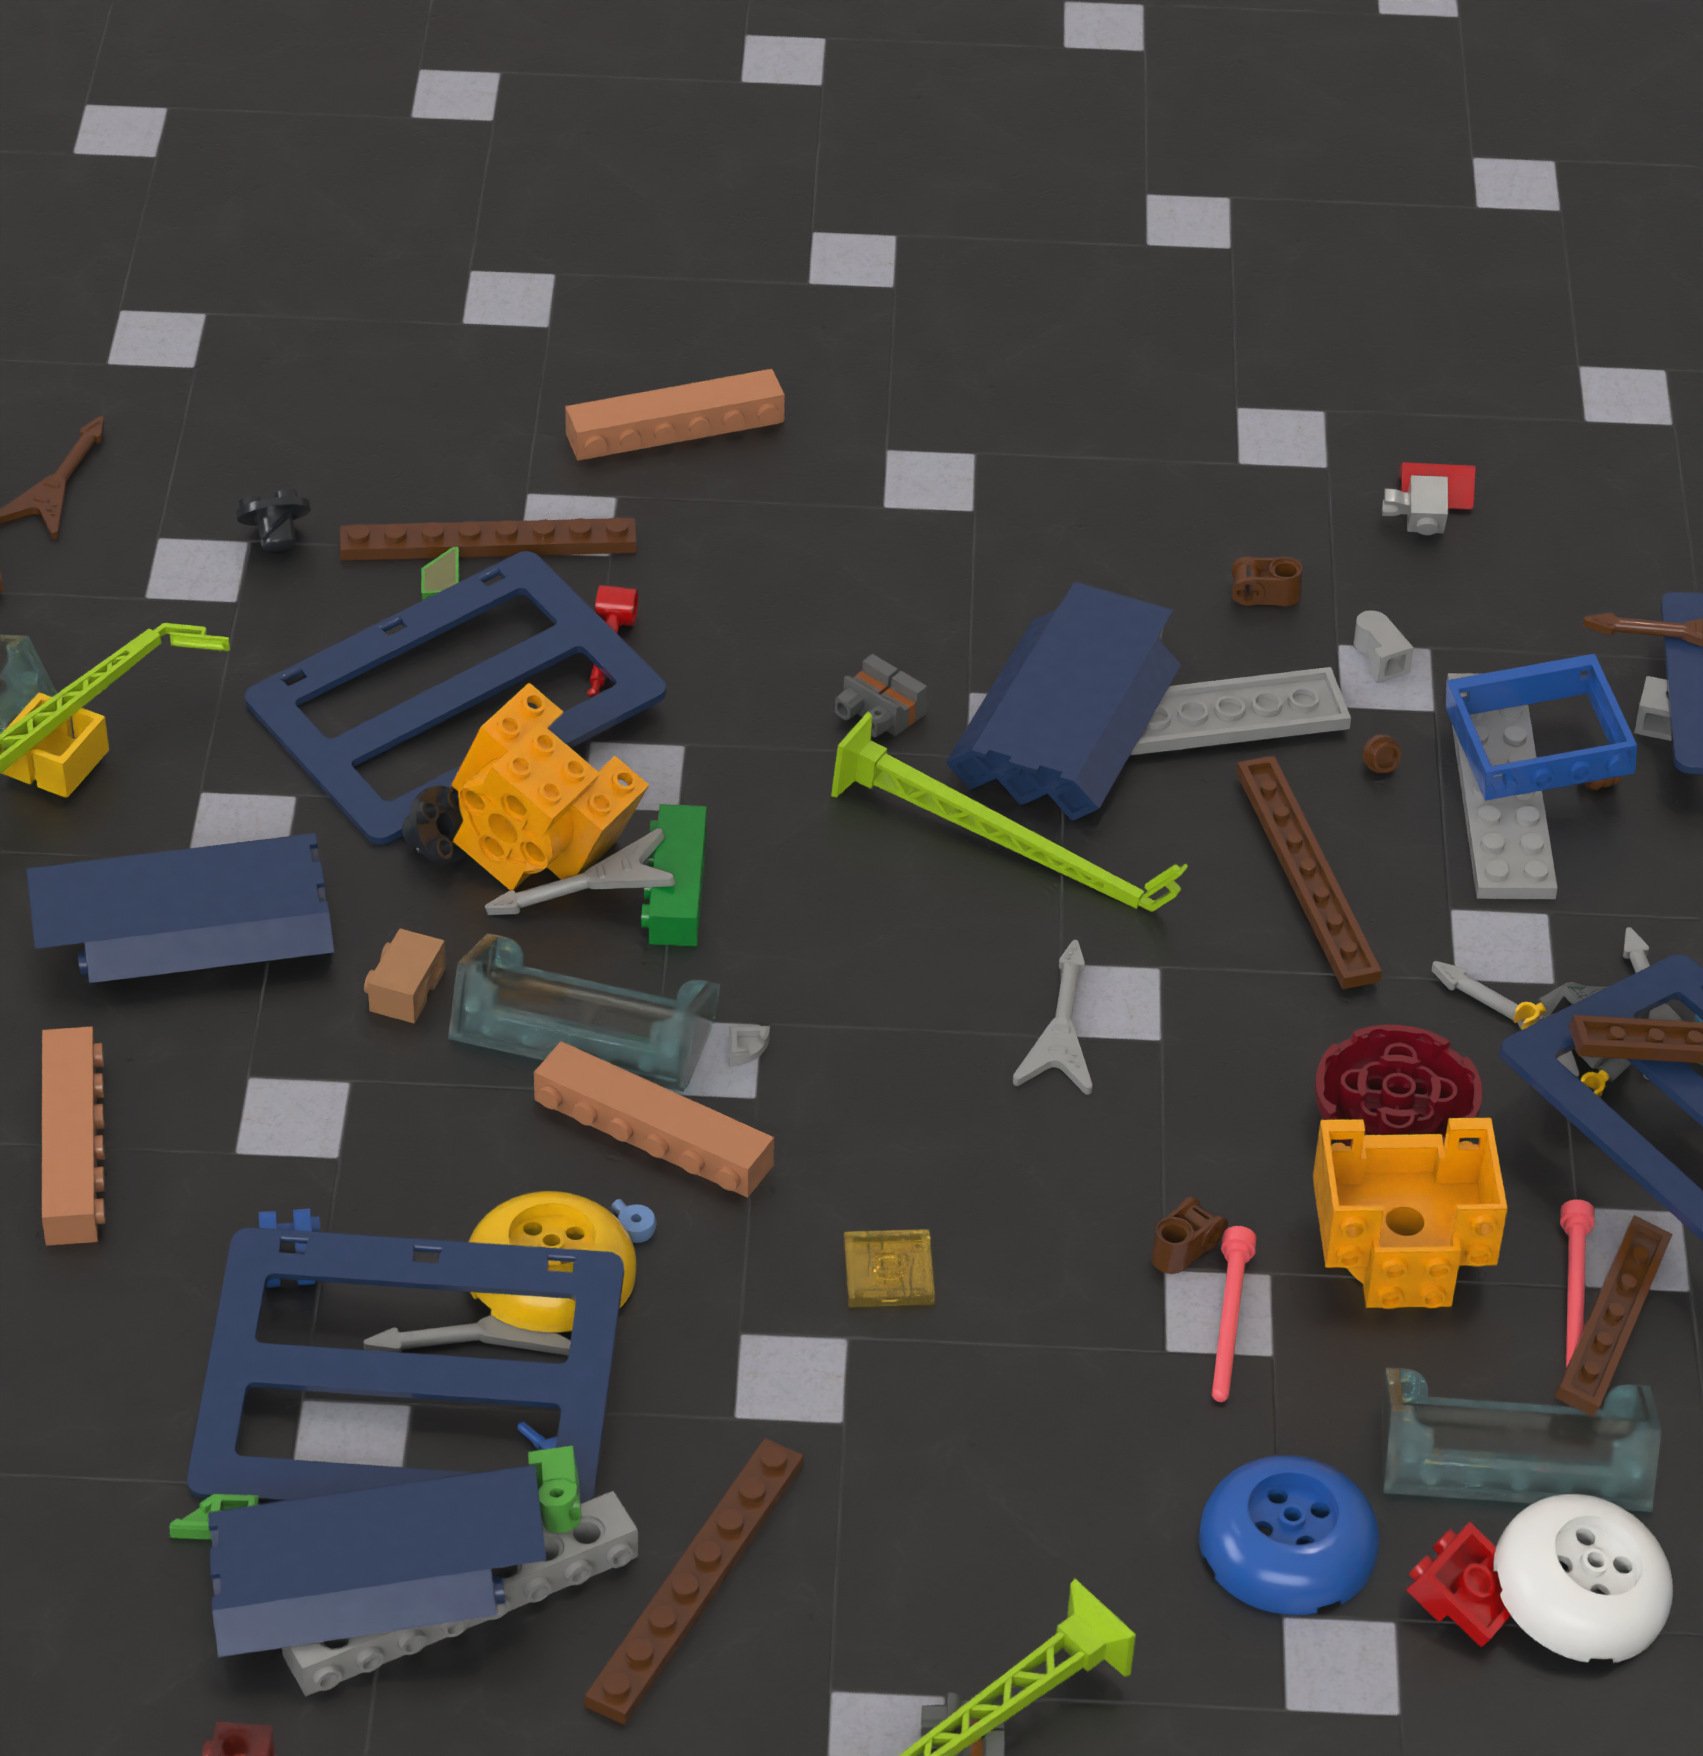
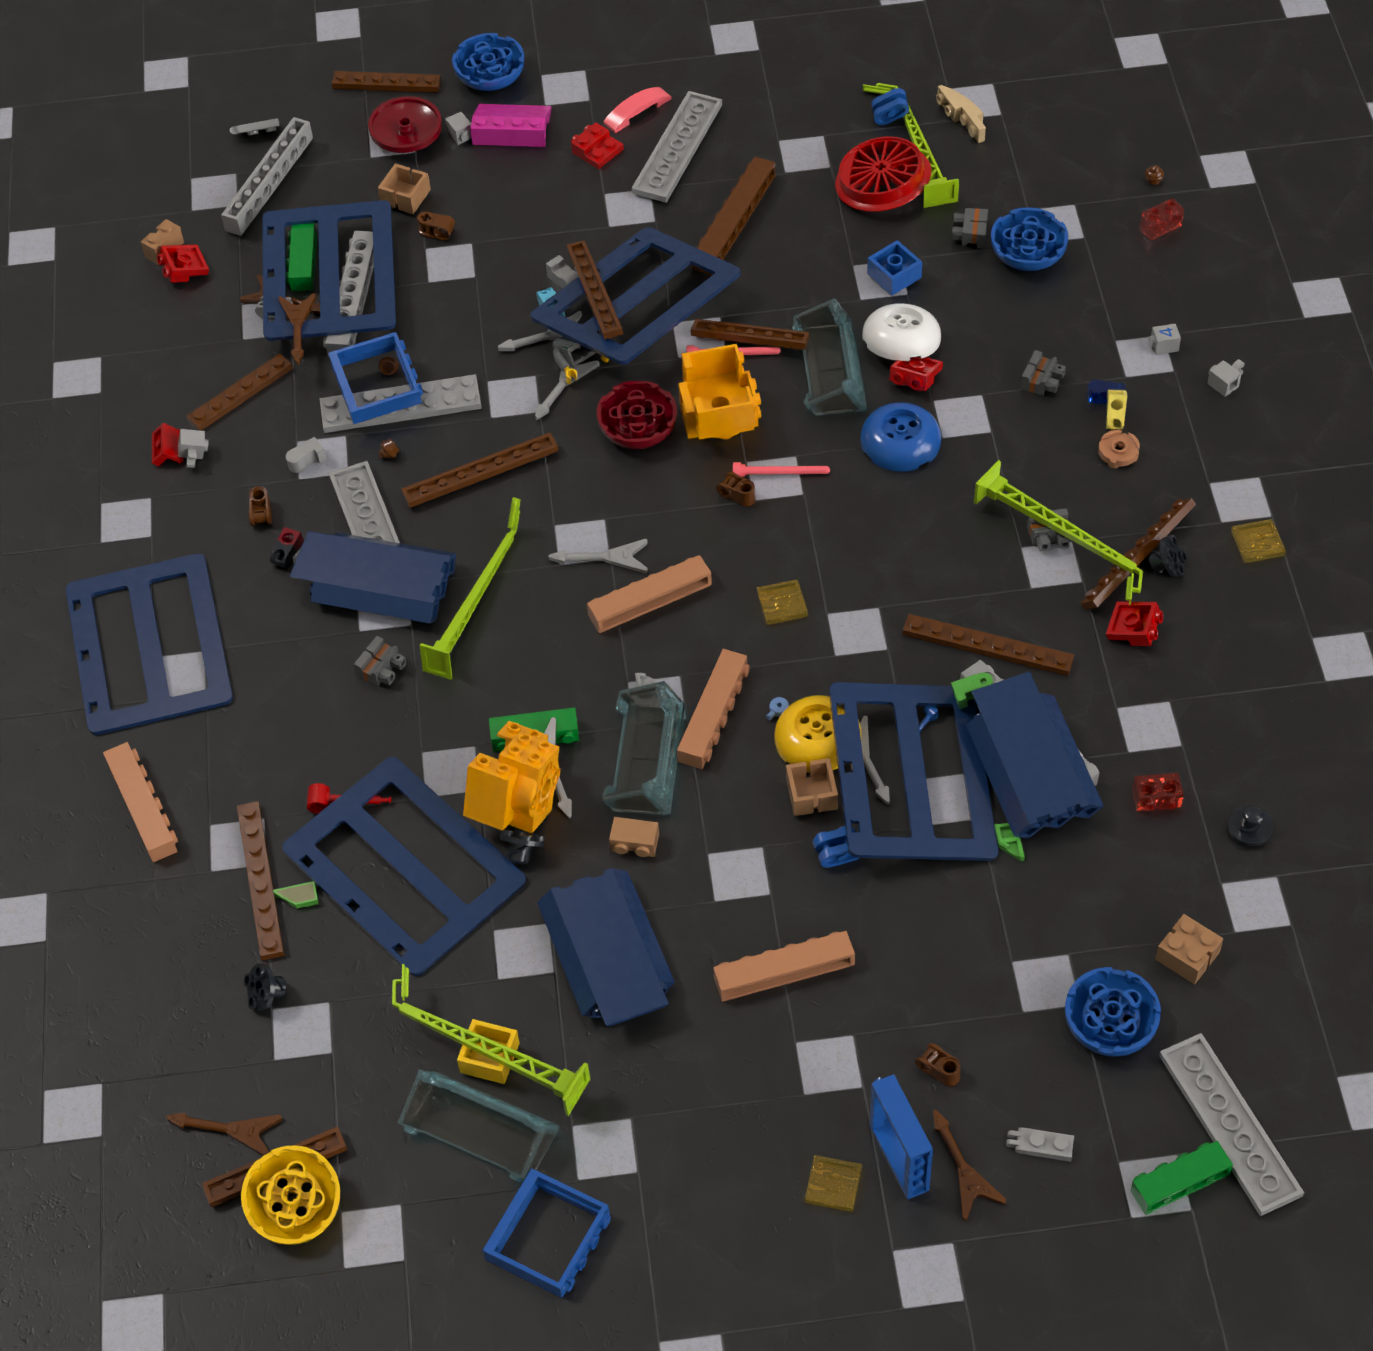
camera: 95 degrees left, 10 degrees up
none -> dark blue door [66,554,233,735]
none -> reddish brown plate [186,353,293,431]
none -> leg [270,527,304,568]
none -> nougat brick [587,555,712,633]
none -> medium nougat piece [786,758,838,816]

